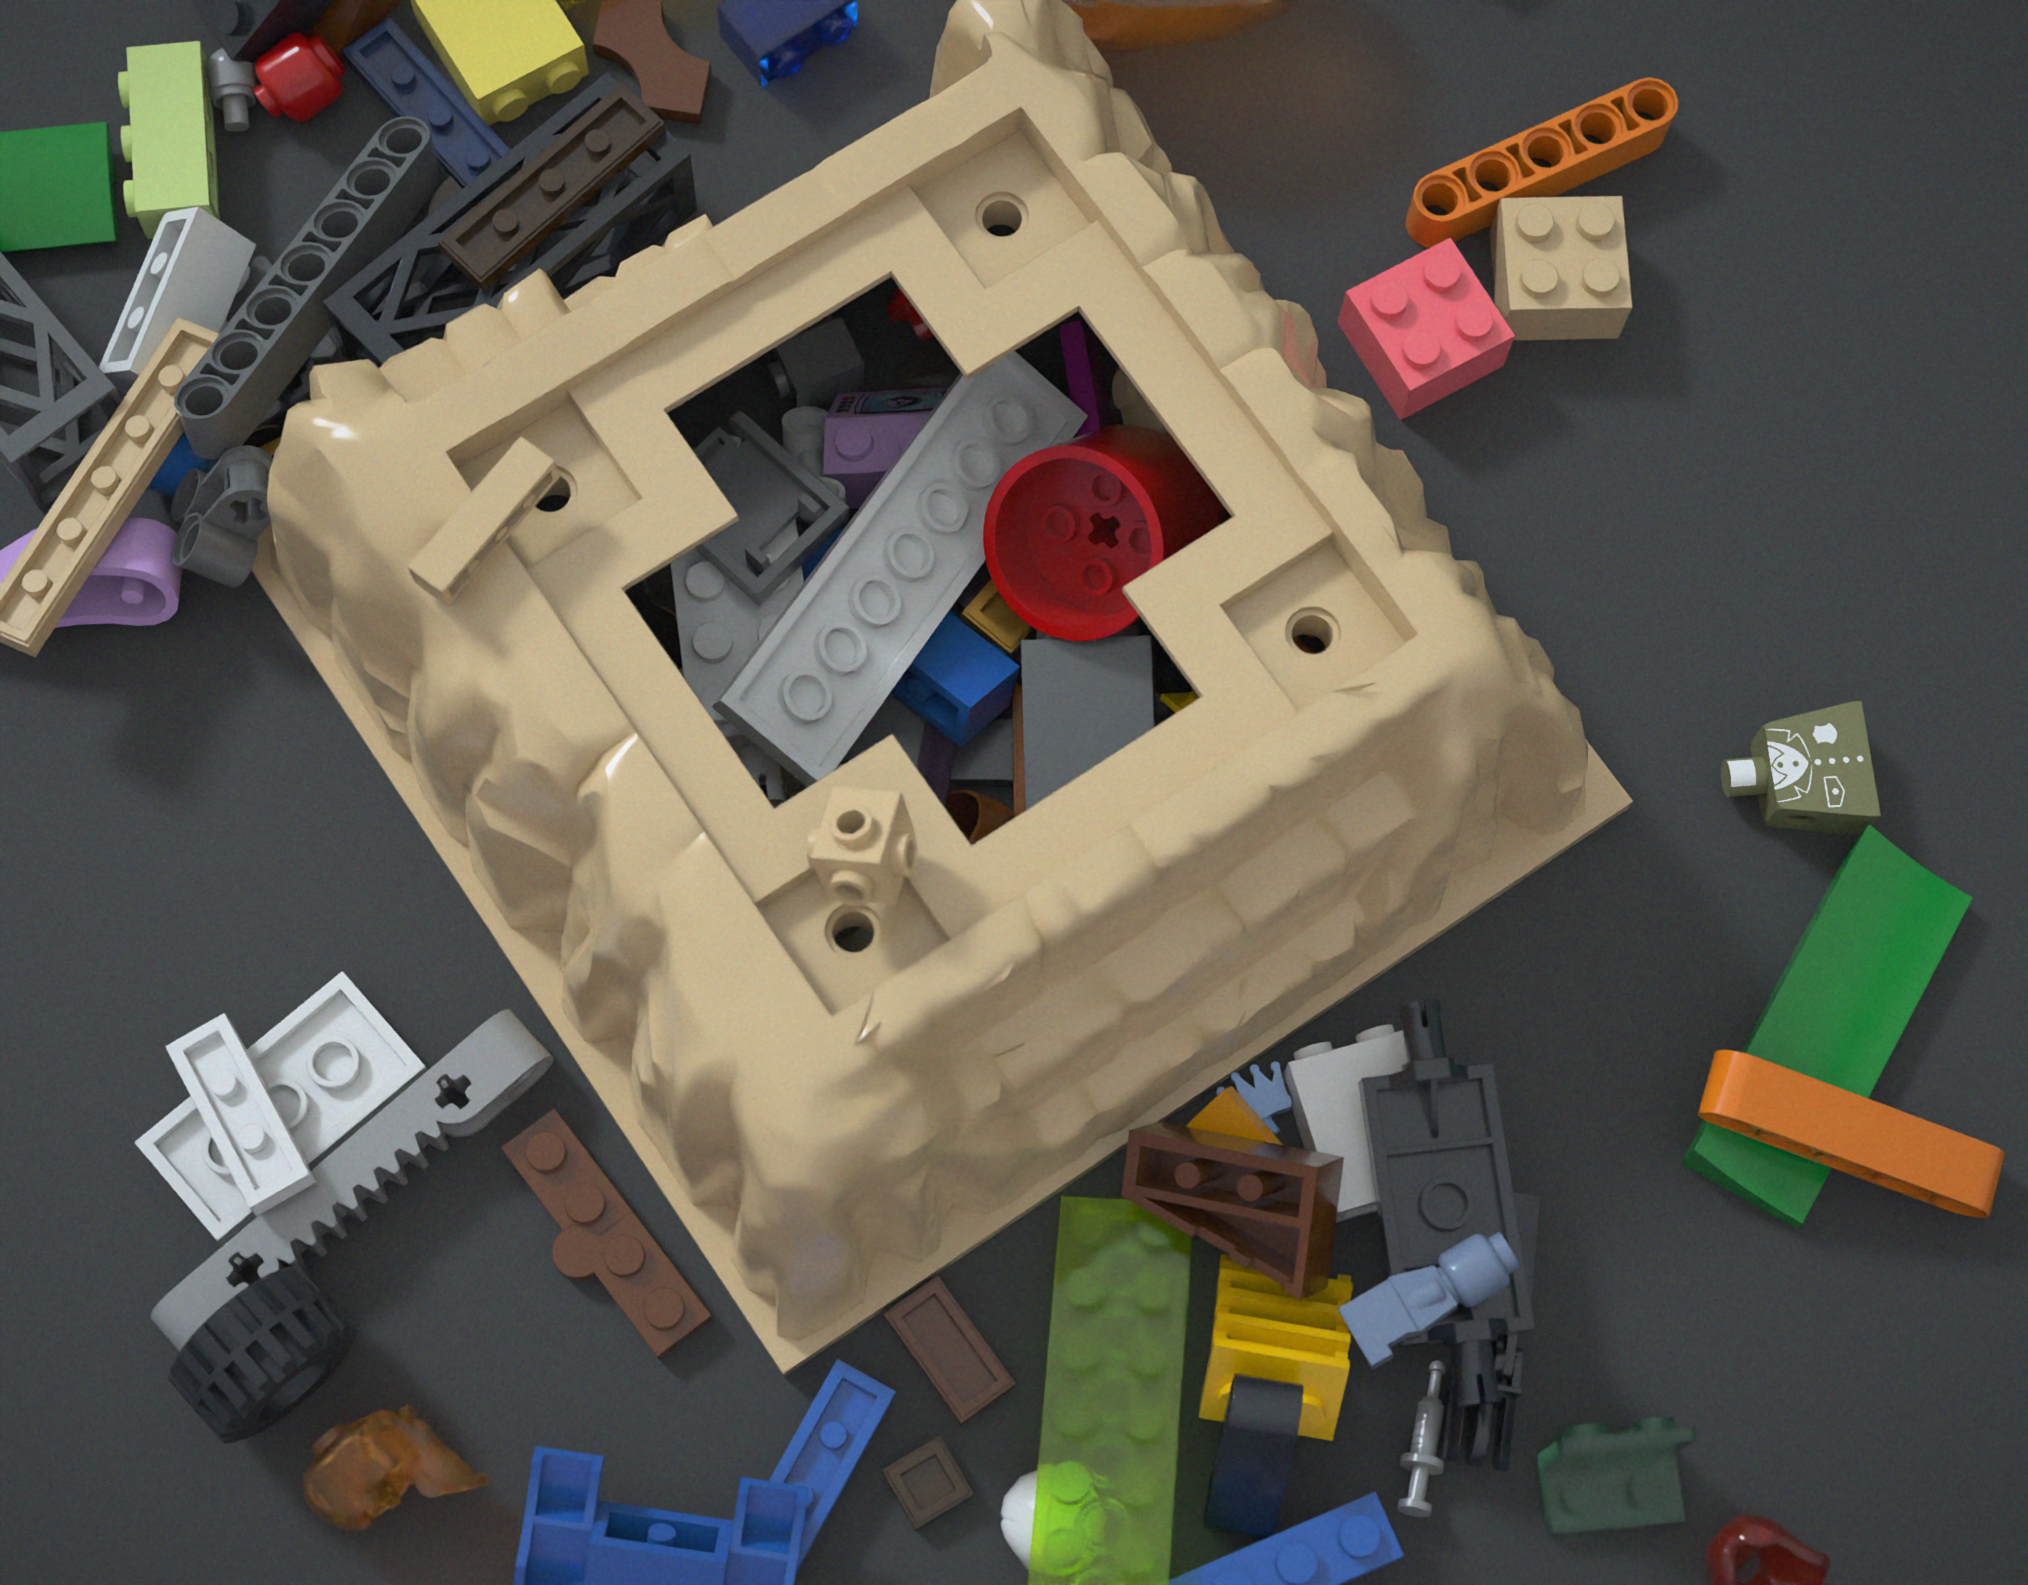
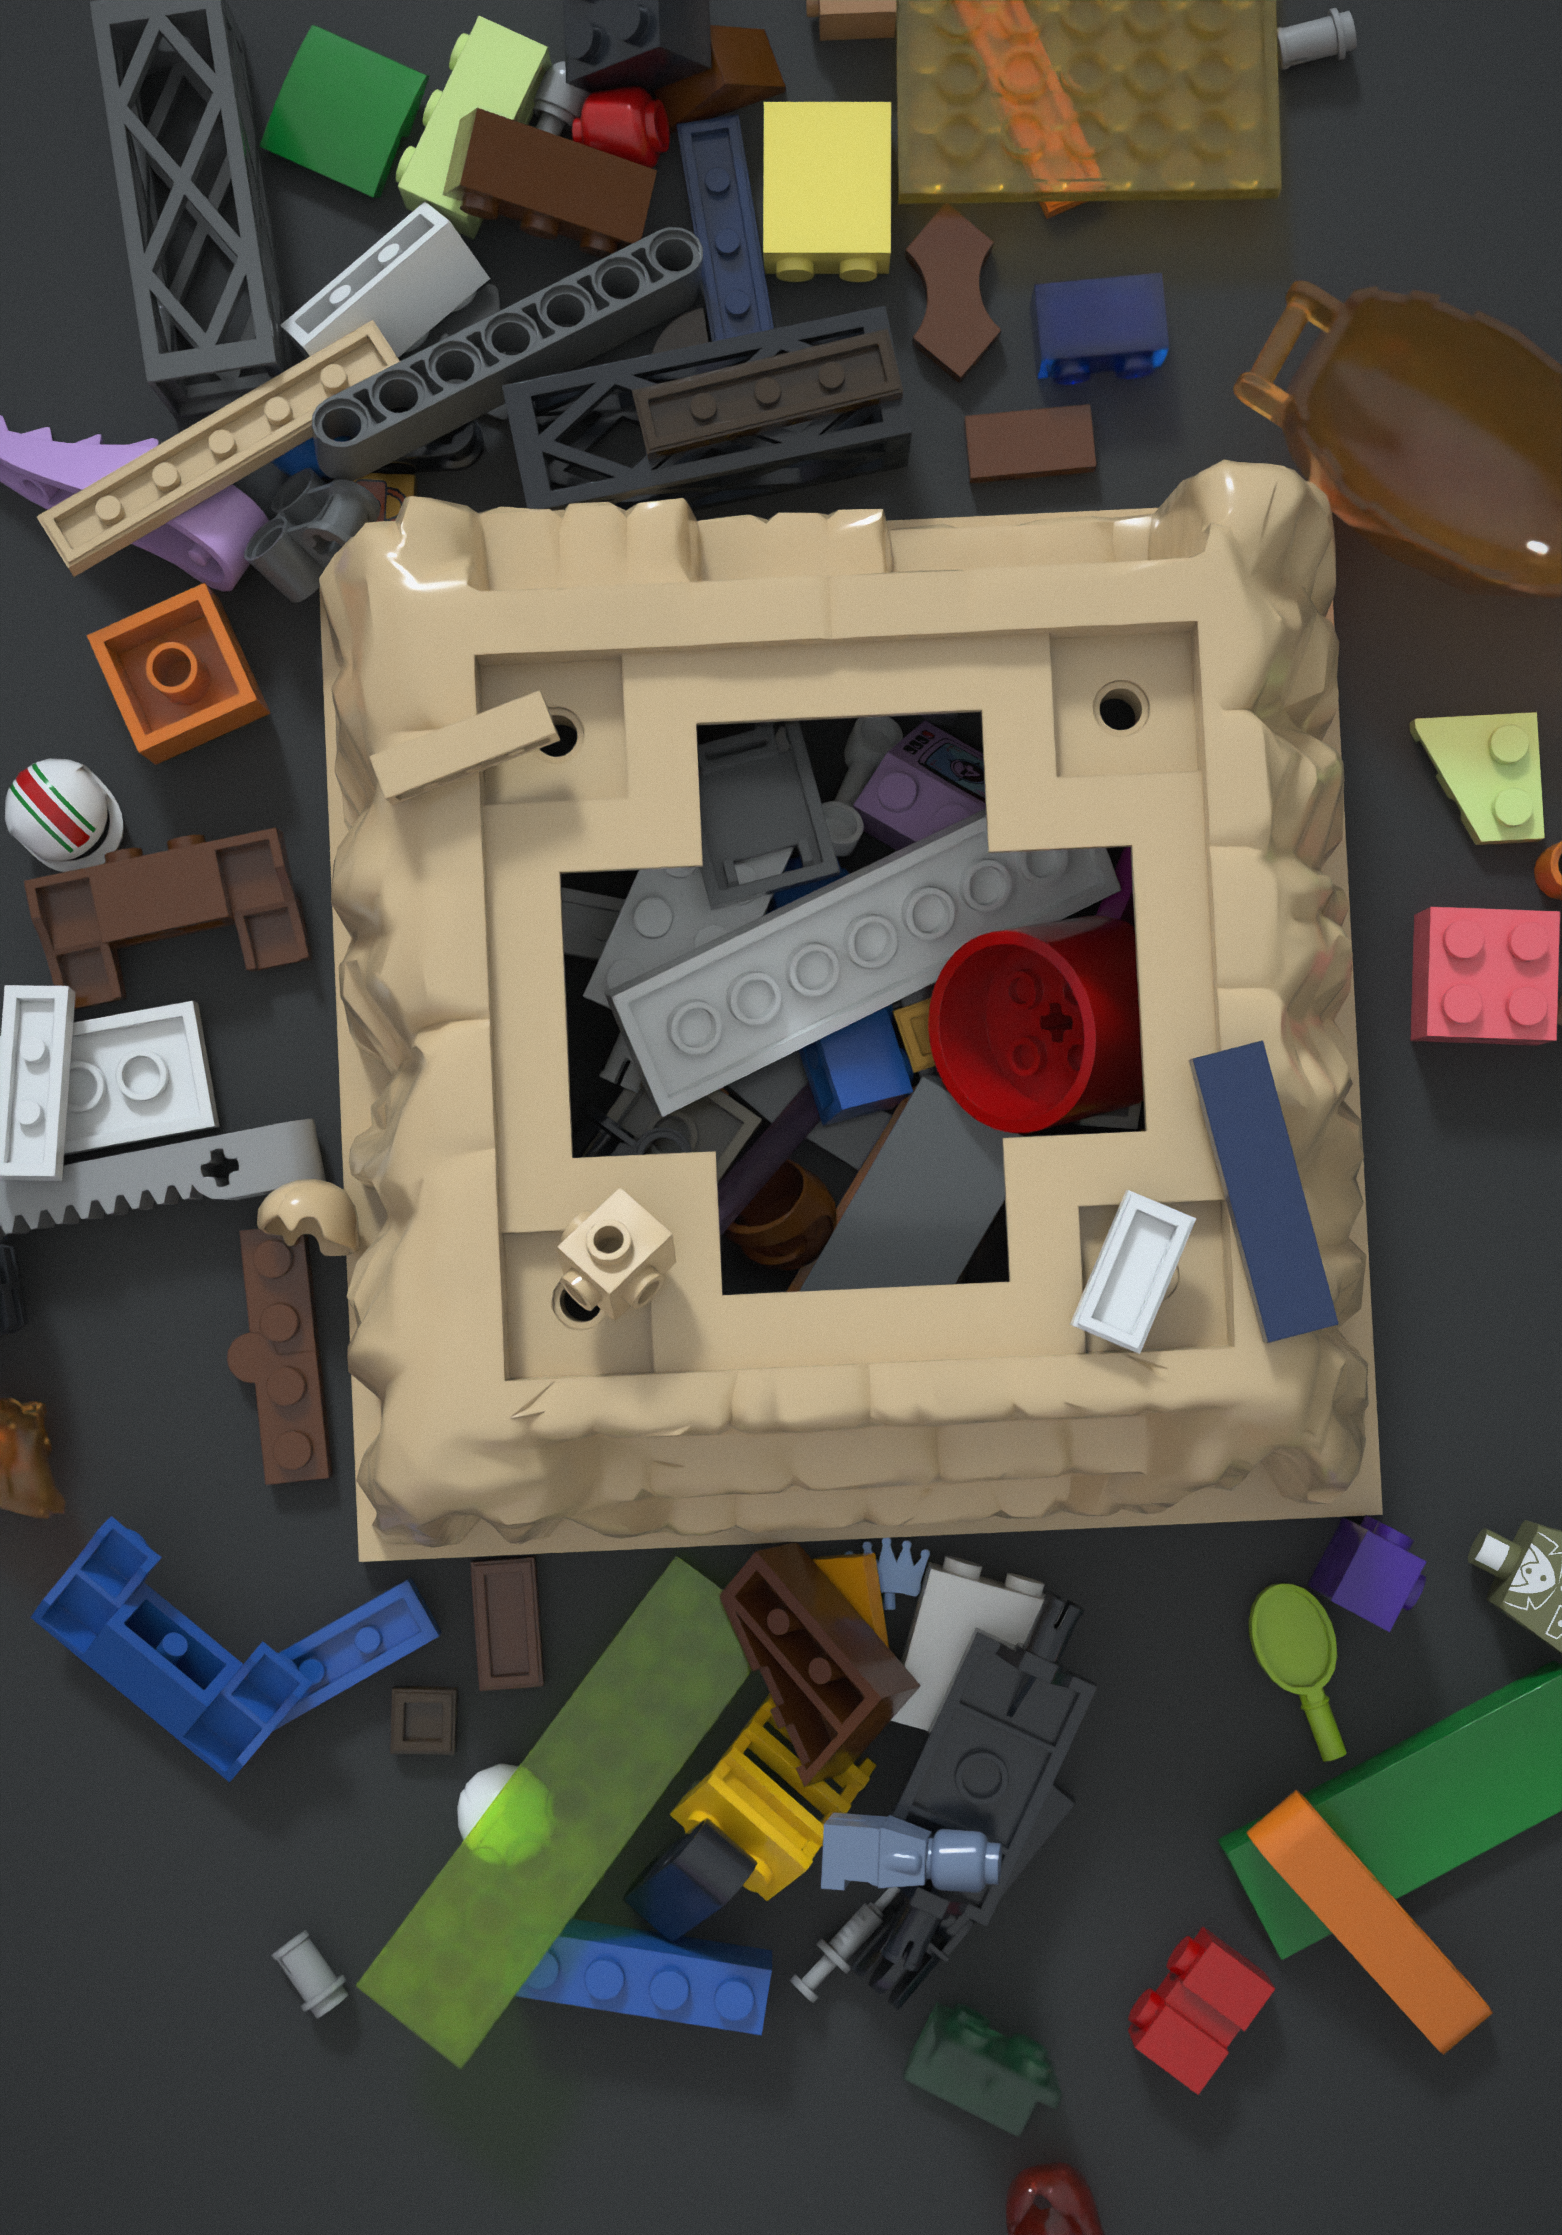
camera: 45 degrees right, 15 degrees up
none -> white helmet [5,758,124,872]
none -> reddish brown bracket [24,828,313,1010]
none -> orange brick [87,583,271,765]
none -> tan hair [257,1179,359,1256]
none -> reddish brown brick [443,107,657,258]
none -> reddish brown tile [963,404,1096,484]
none -> white tile [1070,1190,1196,1354]
none -> red brick [1128,1926,1275,2095]
none -> dark blue tile [1189,1040,1339,1343]
none -> lime piece [1249,1583,1347,1762]
none -> dark purple brick [1307,1515,1427,1632]
none -> yellowish green wing [1410,712,1545,845]

